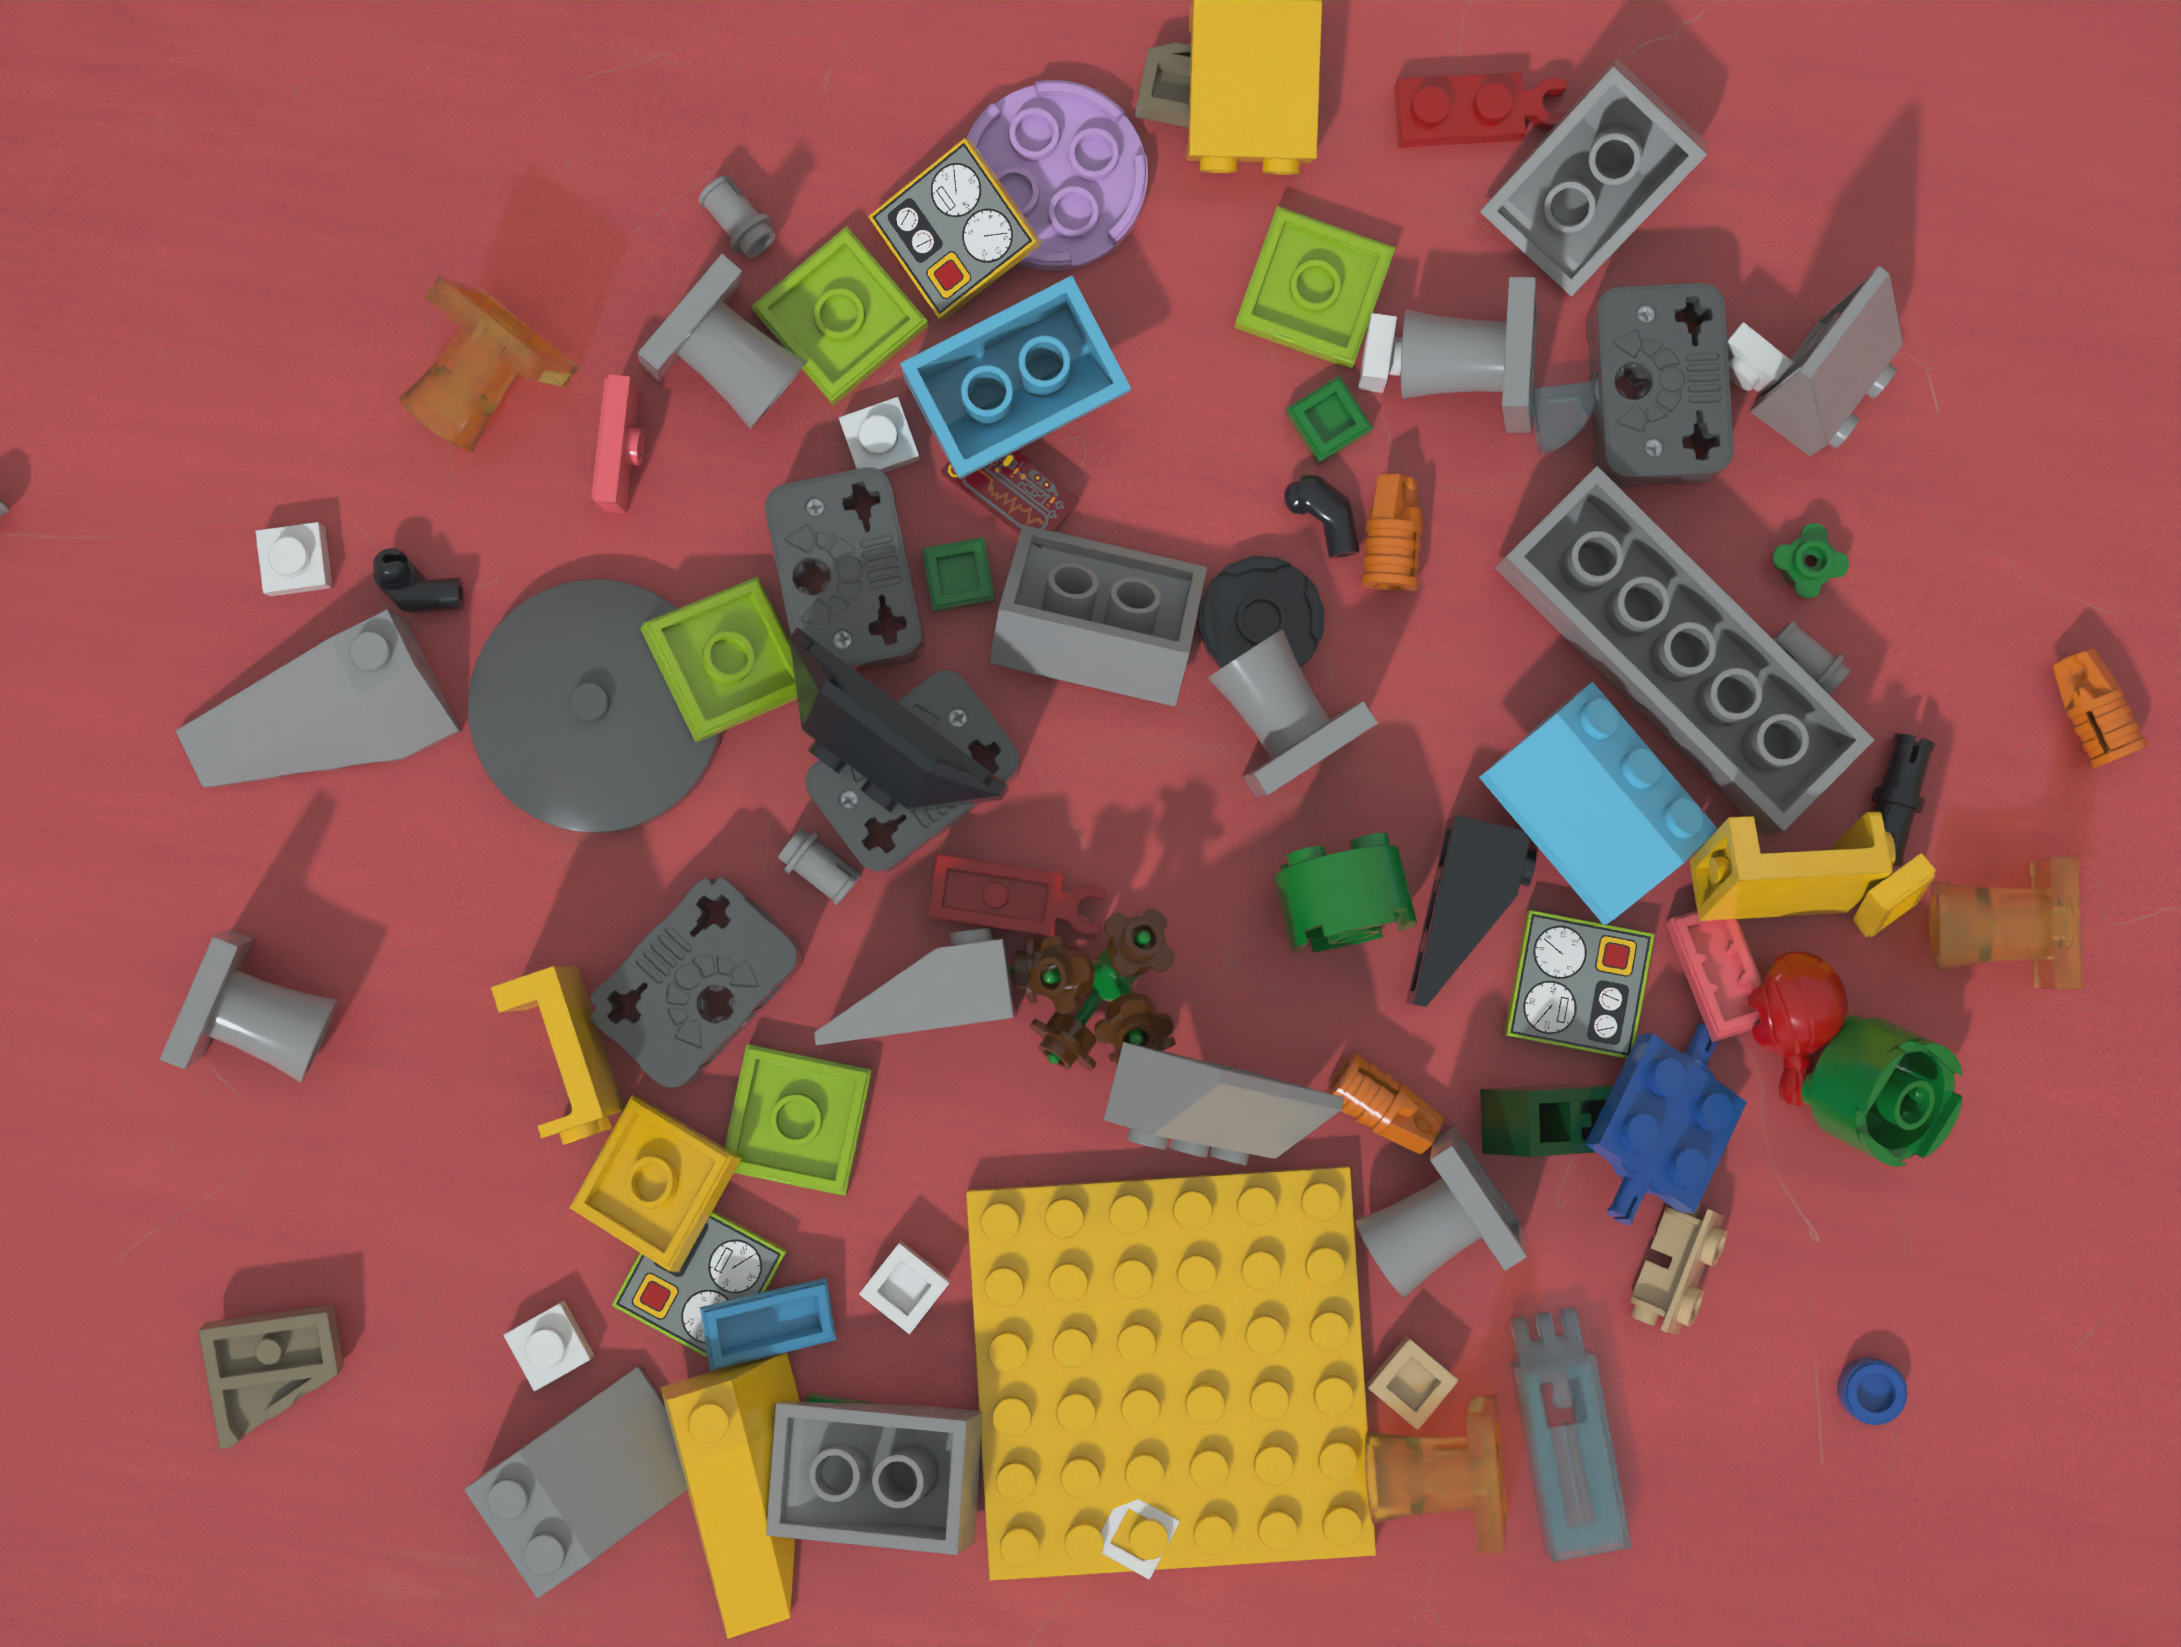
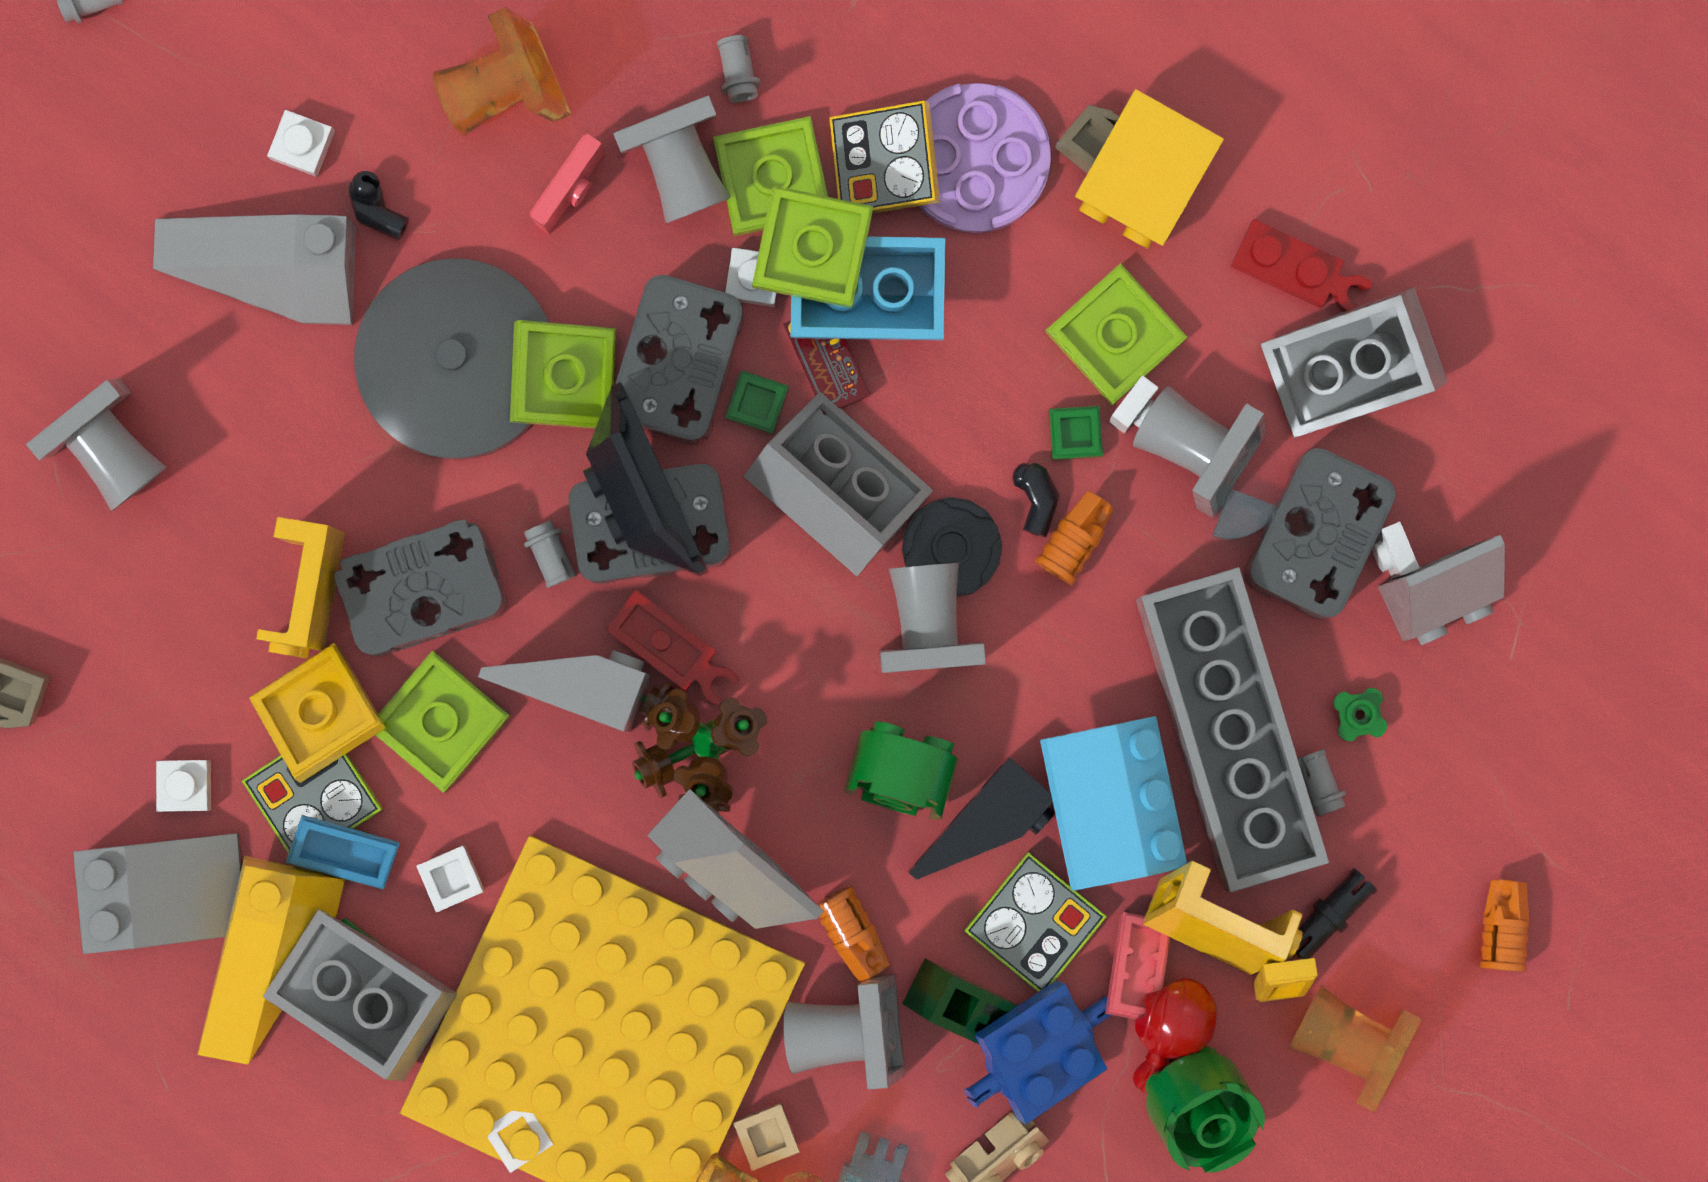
camera: 30 degrees right, 0 degrees up
none -> lime tile [752,186,873,308]

